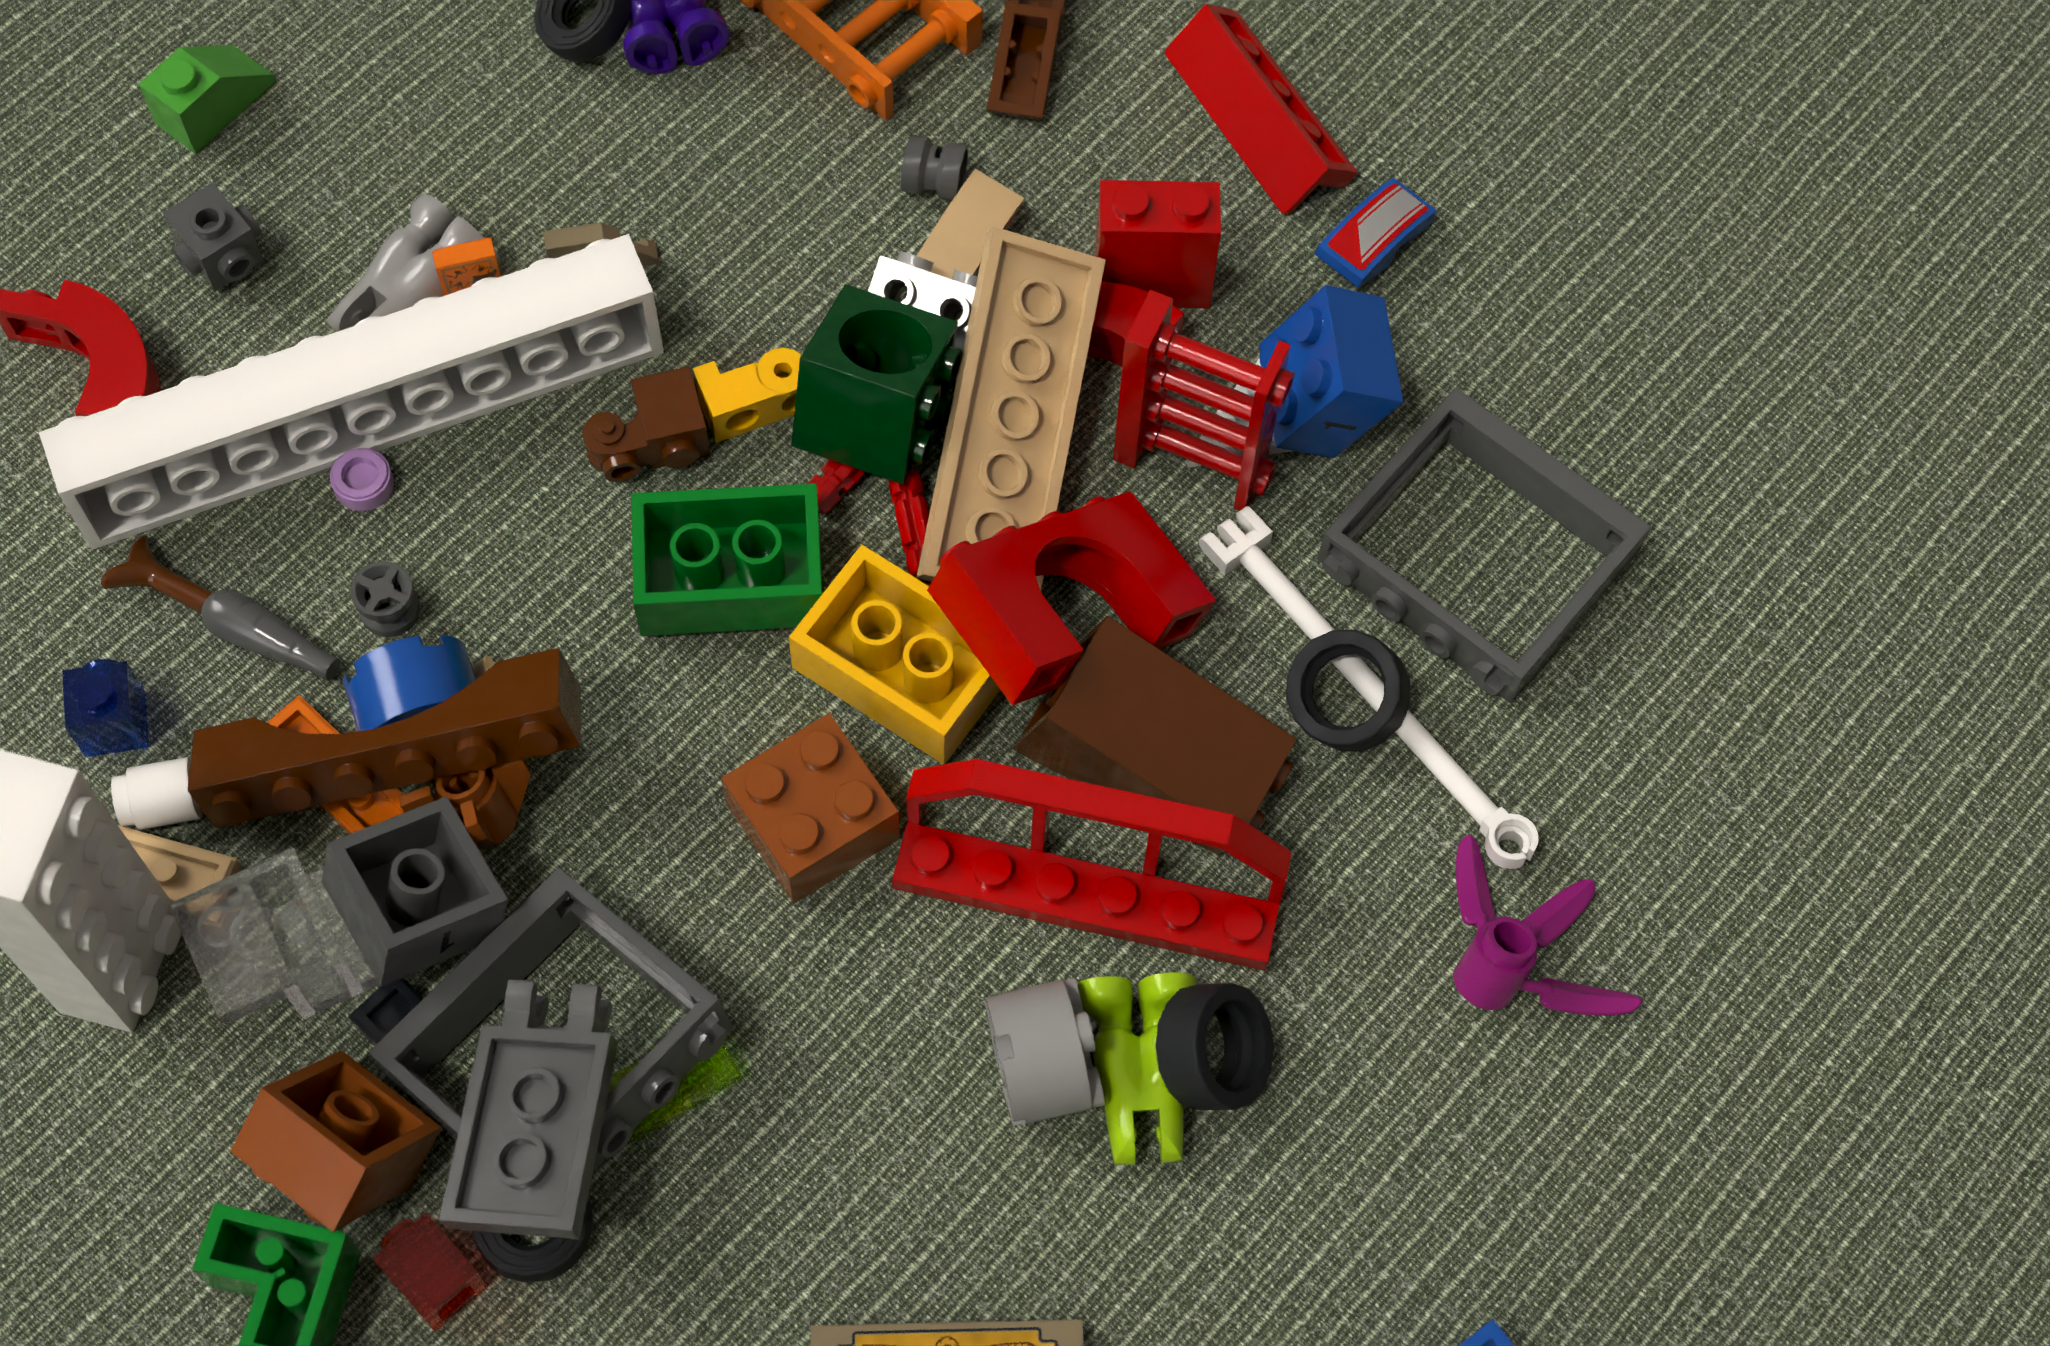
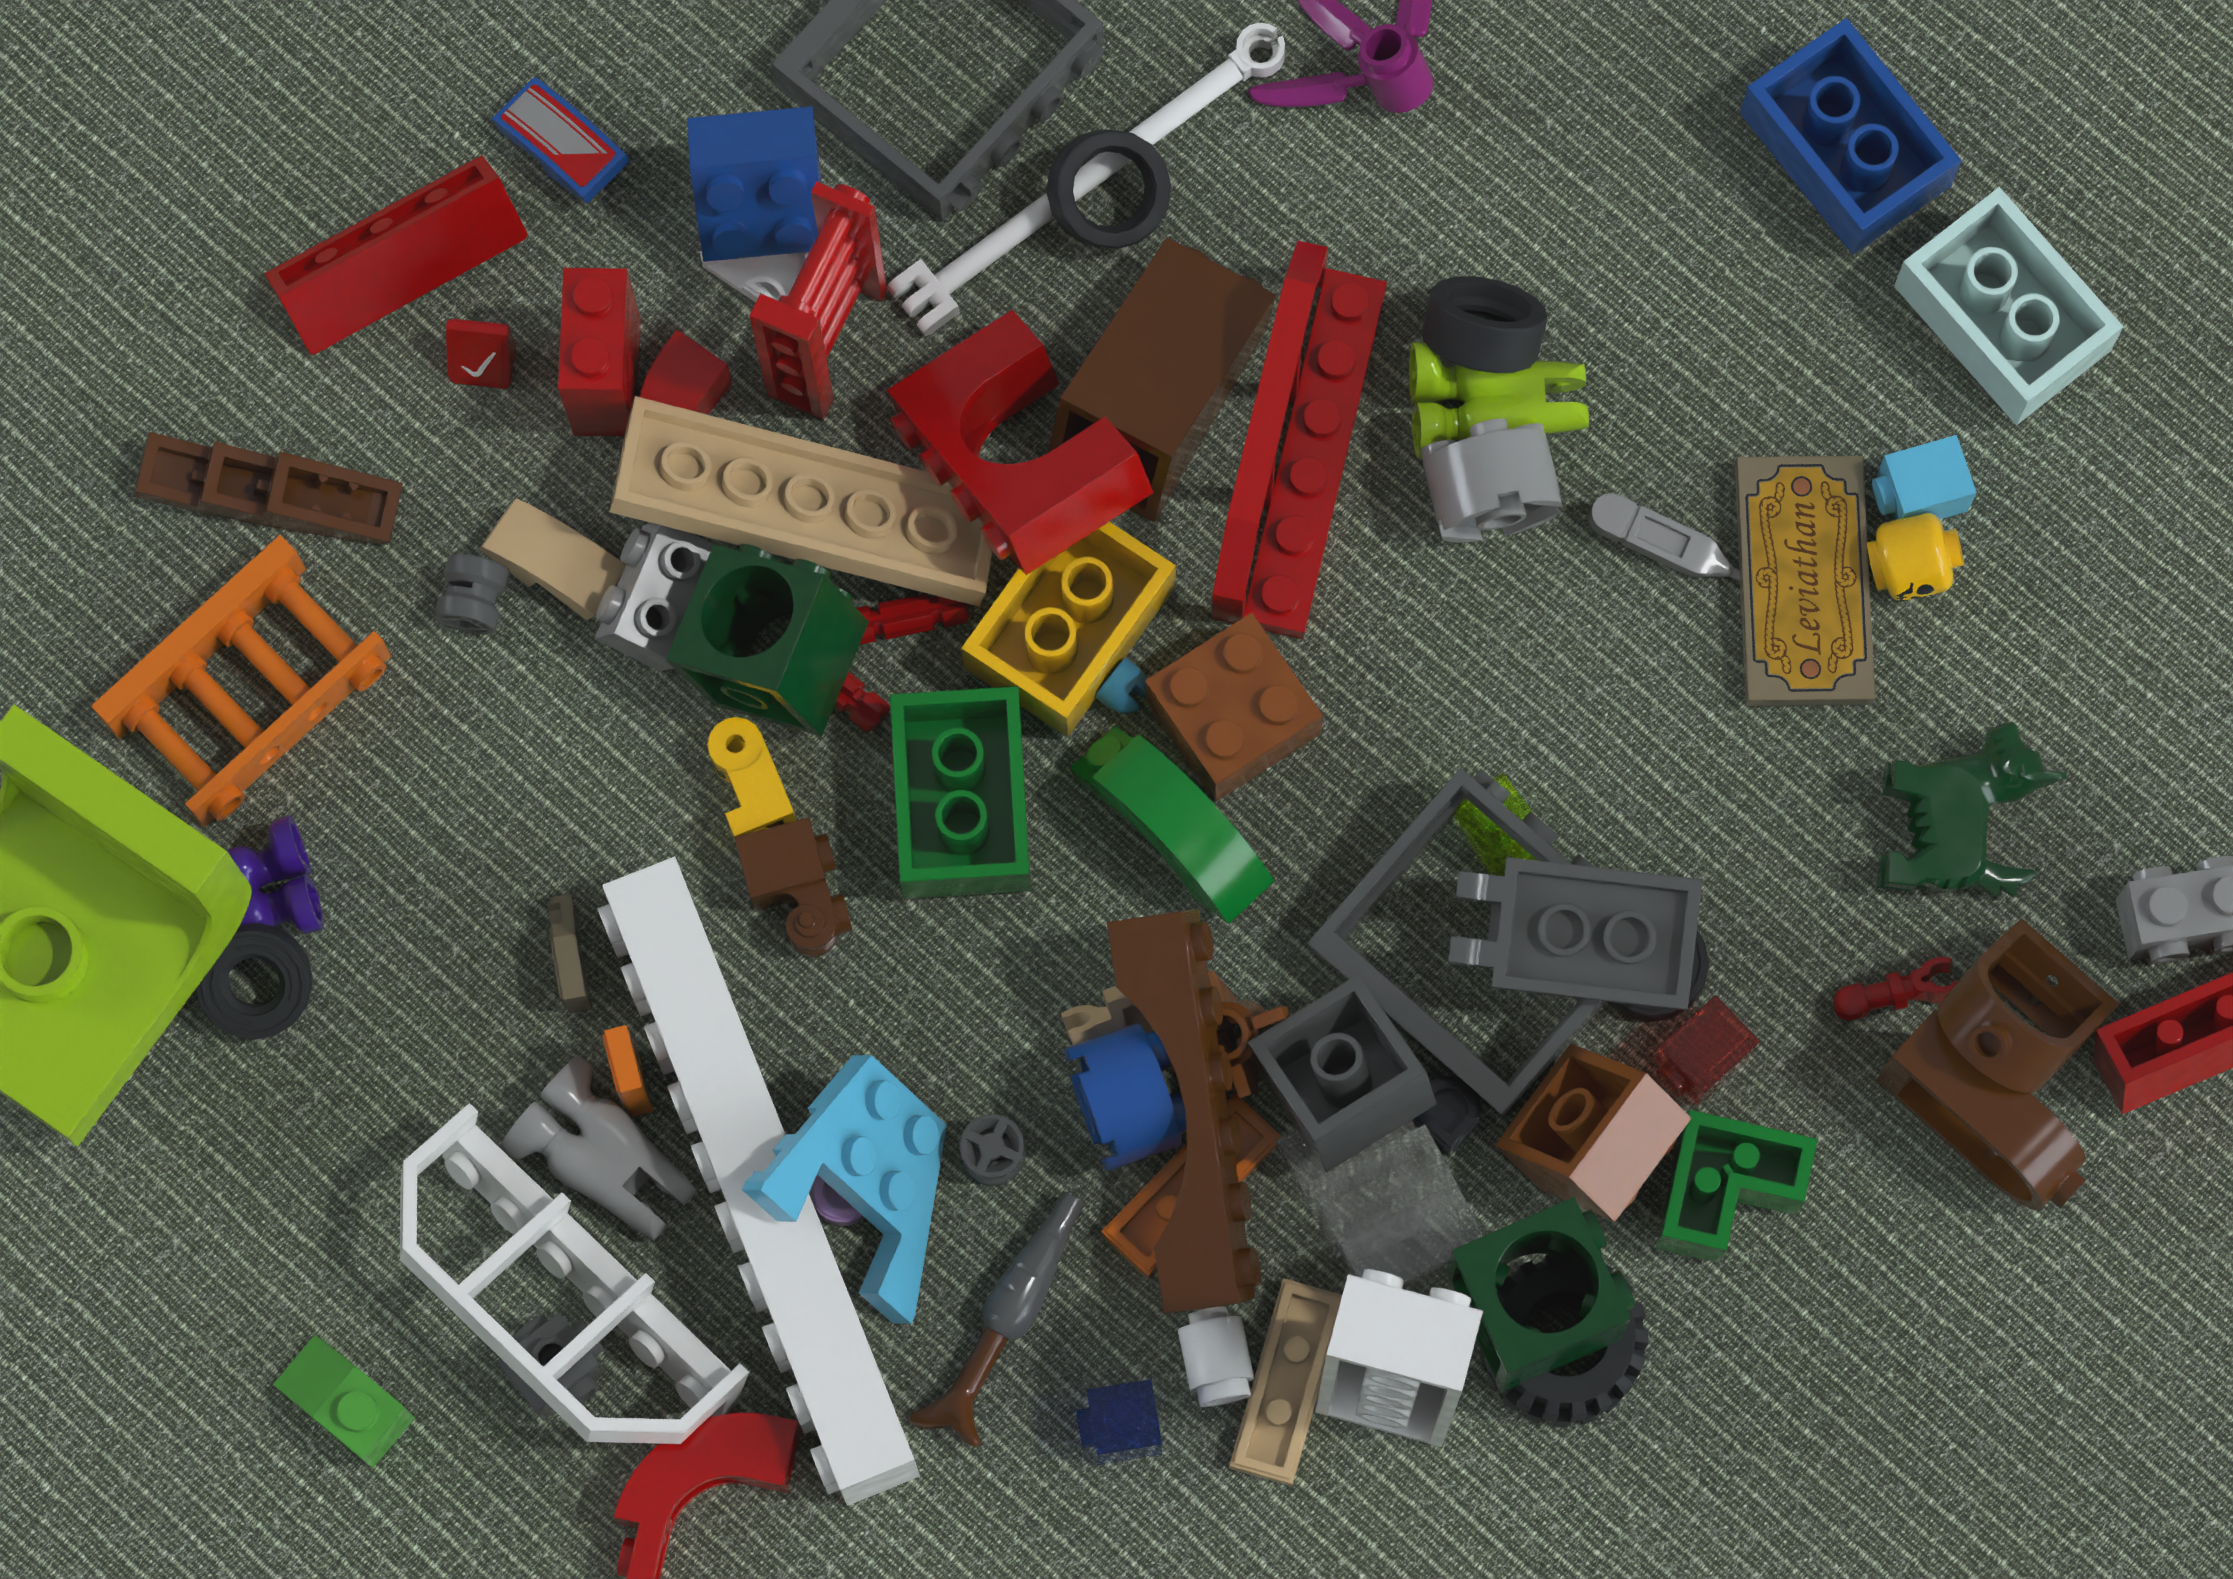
camera: 85 degrees left, 10 degrees up
none -> white plate [400,1103,749,1444]
none -> red slope [446,318,516,389]
none -> medium azure wing [742,1055,947,1324]
none -> green arch [1069,726,1275,924]
none -> dark azure hinge [1095,657,1148,714]
none -> dark green brick [1446,1197,1635,1393]
none -> black tyre [1479,1255,1648,1427]
none -> light grey piece [1587,493,1740,582]

